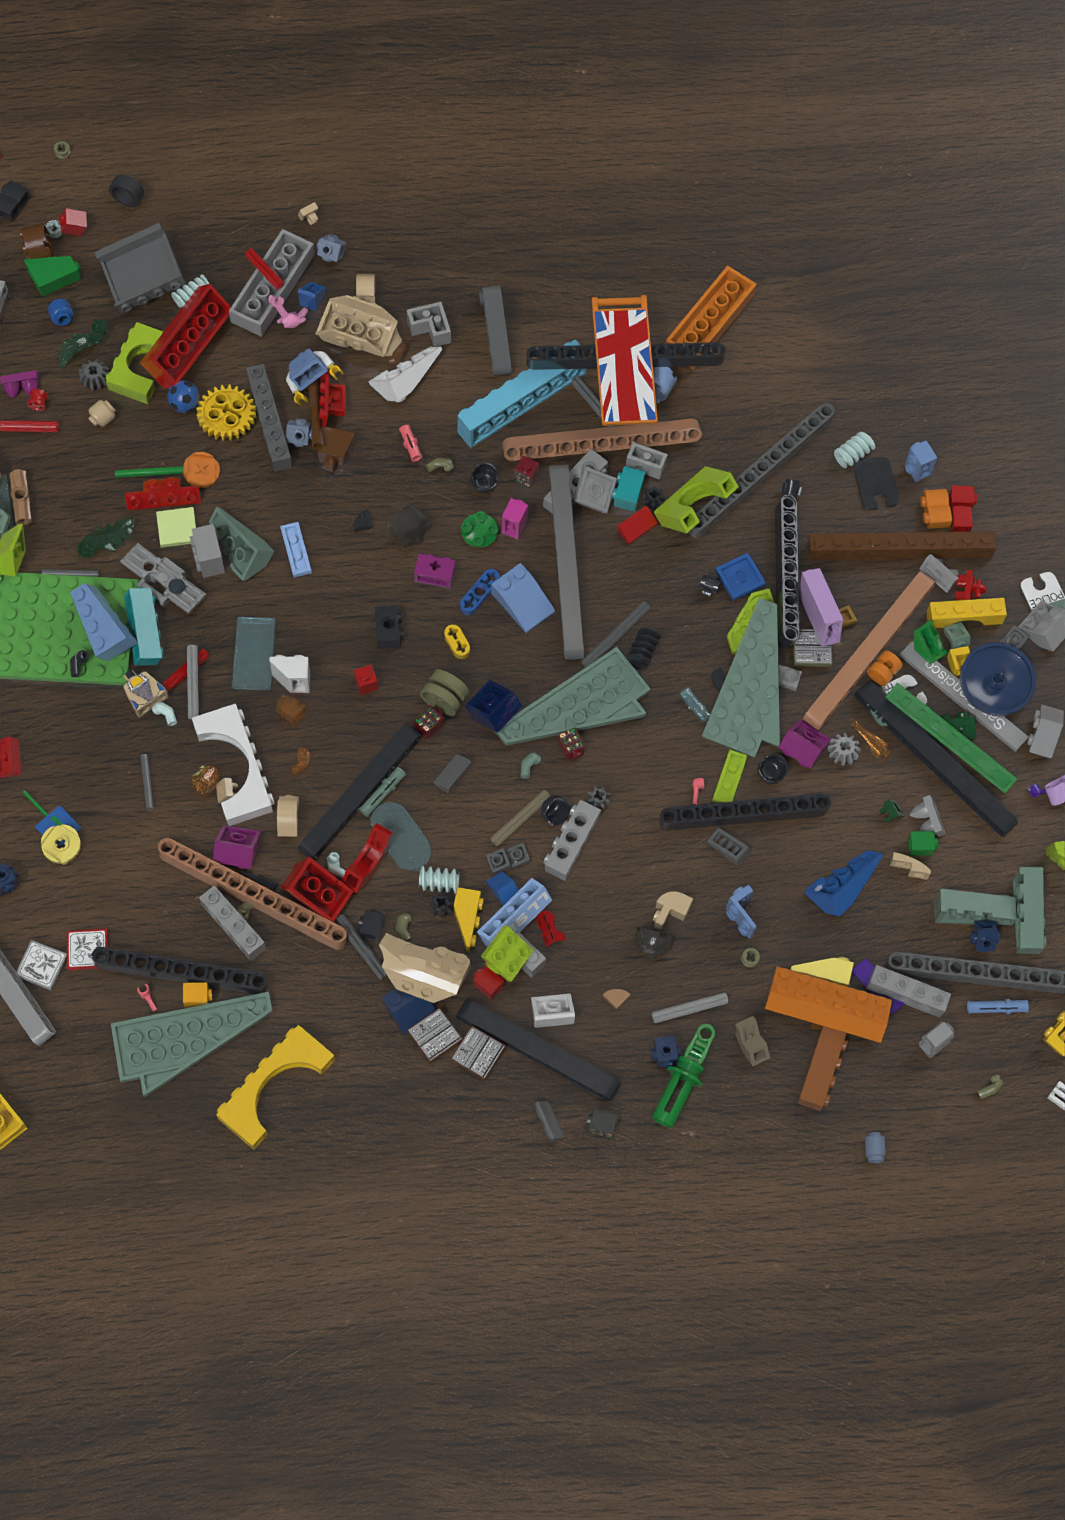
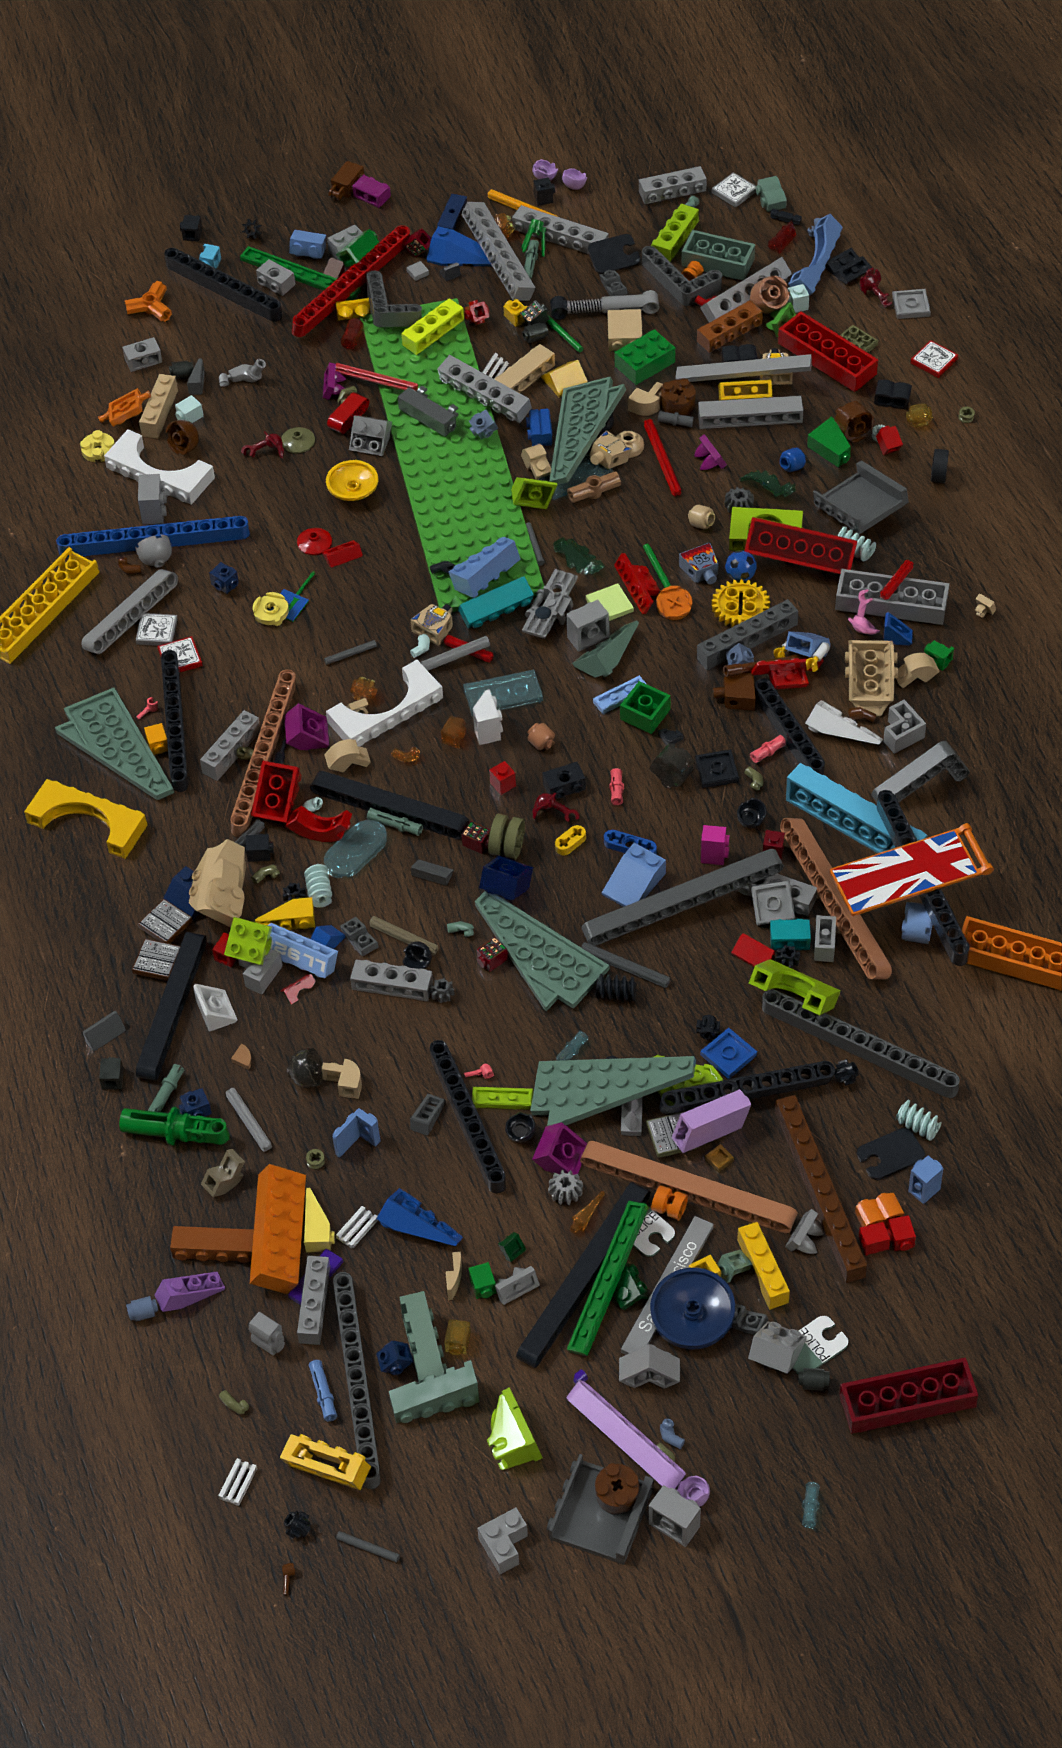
camera: 80 degrees right, 15 degrees down
red wheel [27,389,48,411] -> none
sand blue brick [317,234,346,262] -> none
magenta brick [414,554,456,588] -> none
green dish [461,511,498,548] -> none
green slope [914,619,947,664] -> none
red hips [955,570,987,601] -> none
none -> sand green pin [148,1064,185,1112]
none -> medium lavender slope [155,1272,225,1312]
none -> white tile [336,1206,378,1249]
none -> clear yellow brick [444,1319,471,1355]
none -> nougat head [527,723,555,750]
none -> dark red piece [532,793,580,821]
none -> coral pin [609,768,624,805]
none -> green brick [620,681,671,734]
none -> sand blue torso [679,543,718,584]
none -> black tile [695,749,739,788]
none -> black beam [755,678,825,775]
none -> clear yellow head [906,403,932,427]
none -> green brick [924,640,954,671]

